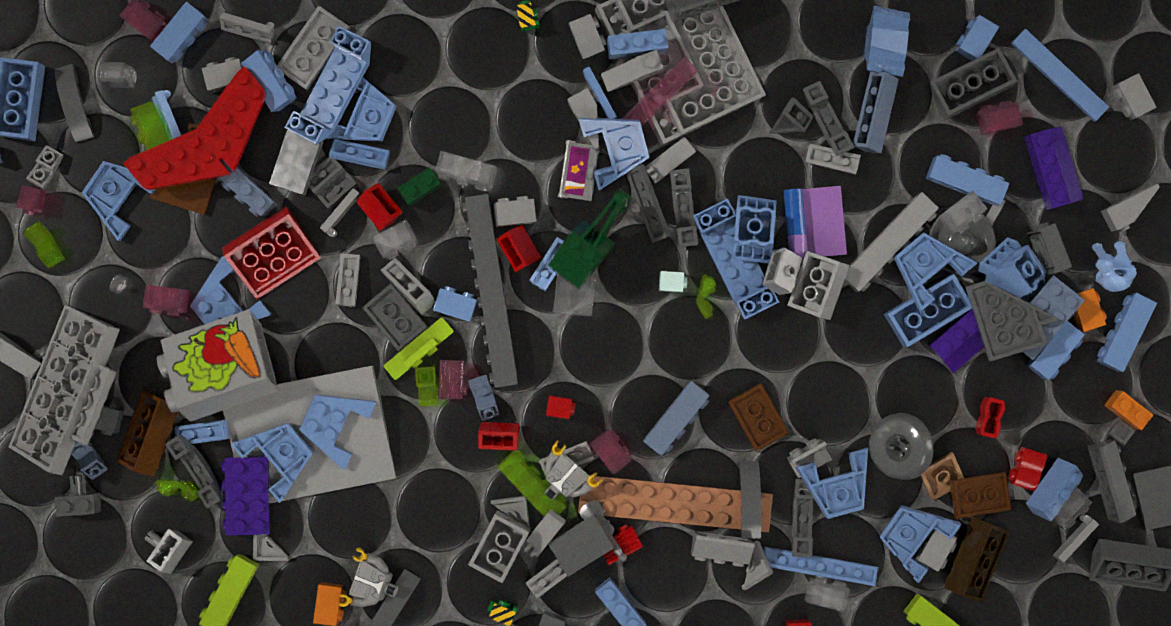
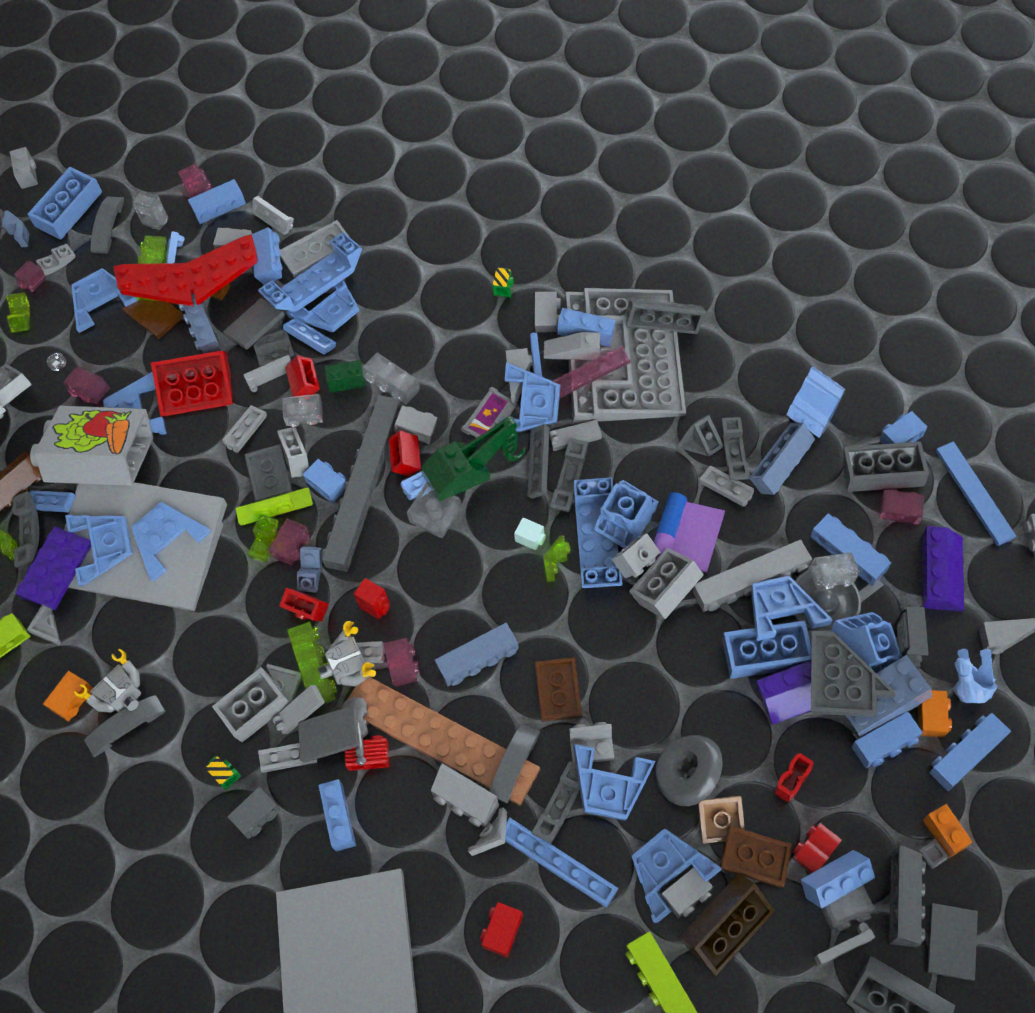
camera: 30 degrees right, 25 degrees down
clear brick [805,576,850,612] -> none

